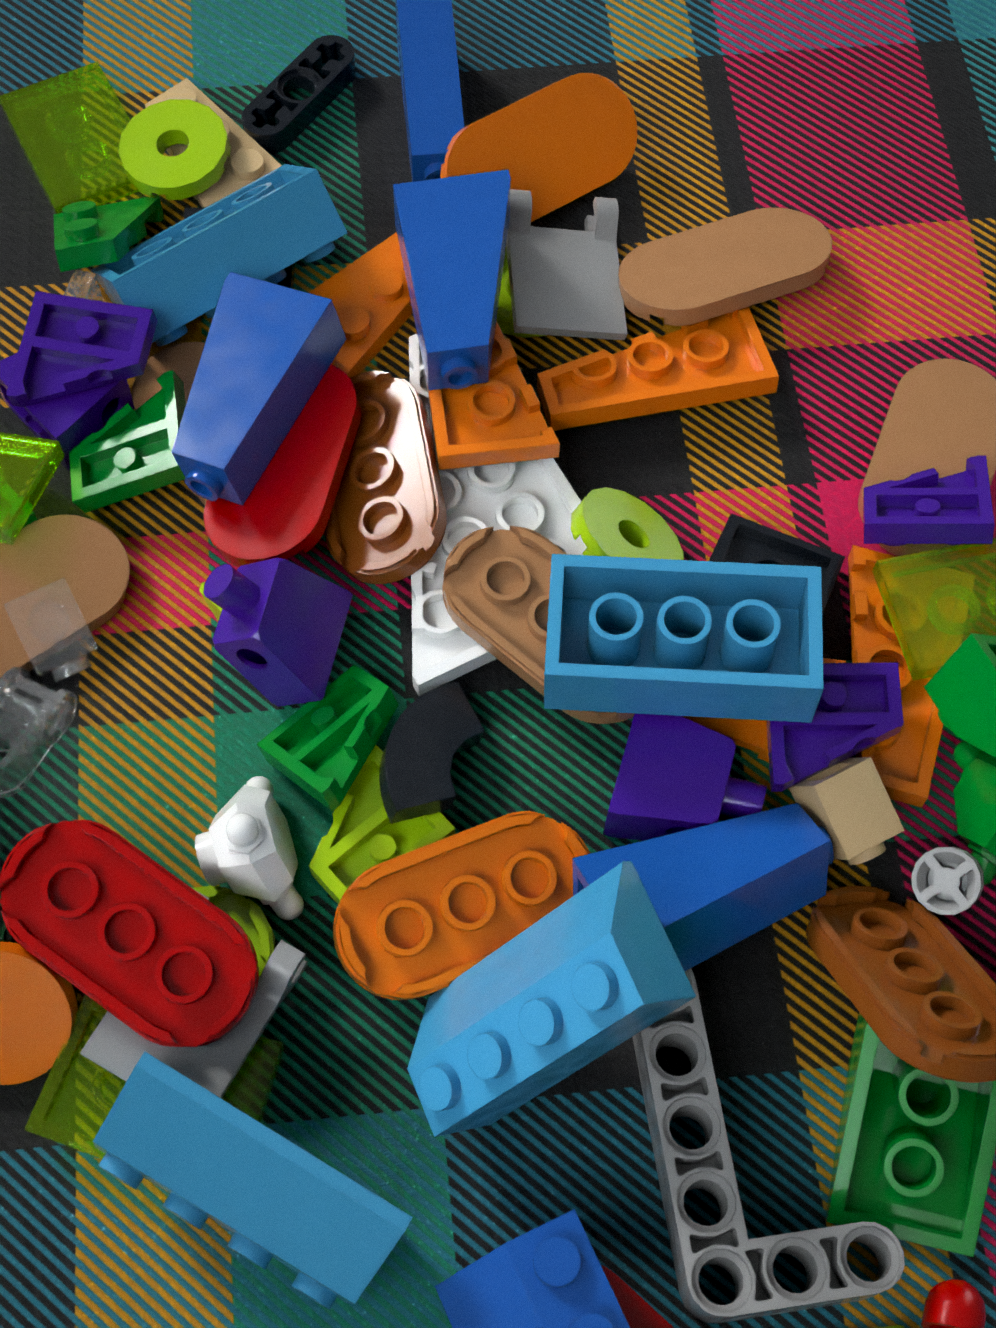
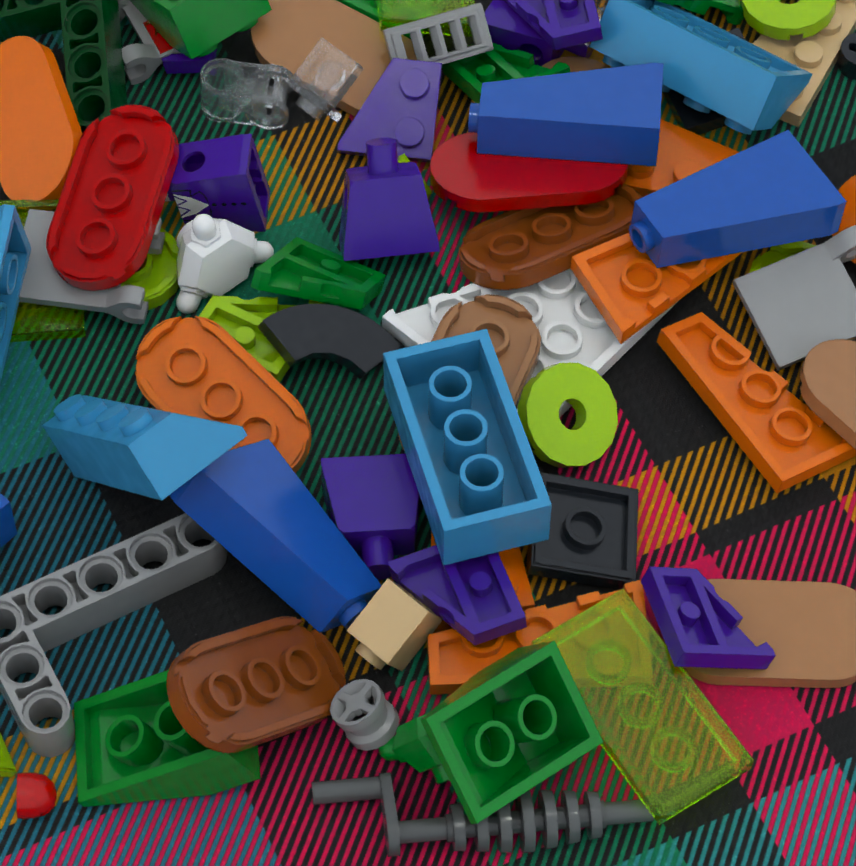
camera: 70 degrees right, 5 degrees down
none -> dark purple torso [165,134,271,232]
none -> dark purple wing [337,58,442,163]
none -> light grey slope [382,3,494,64]

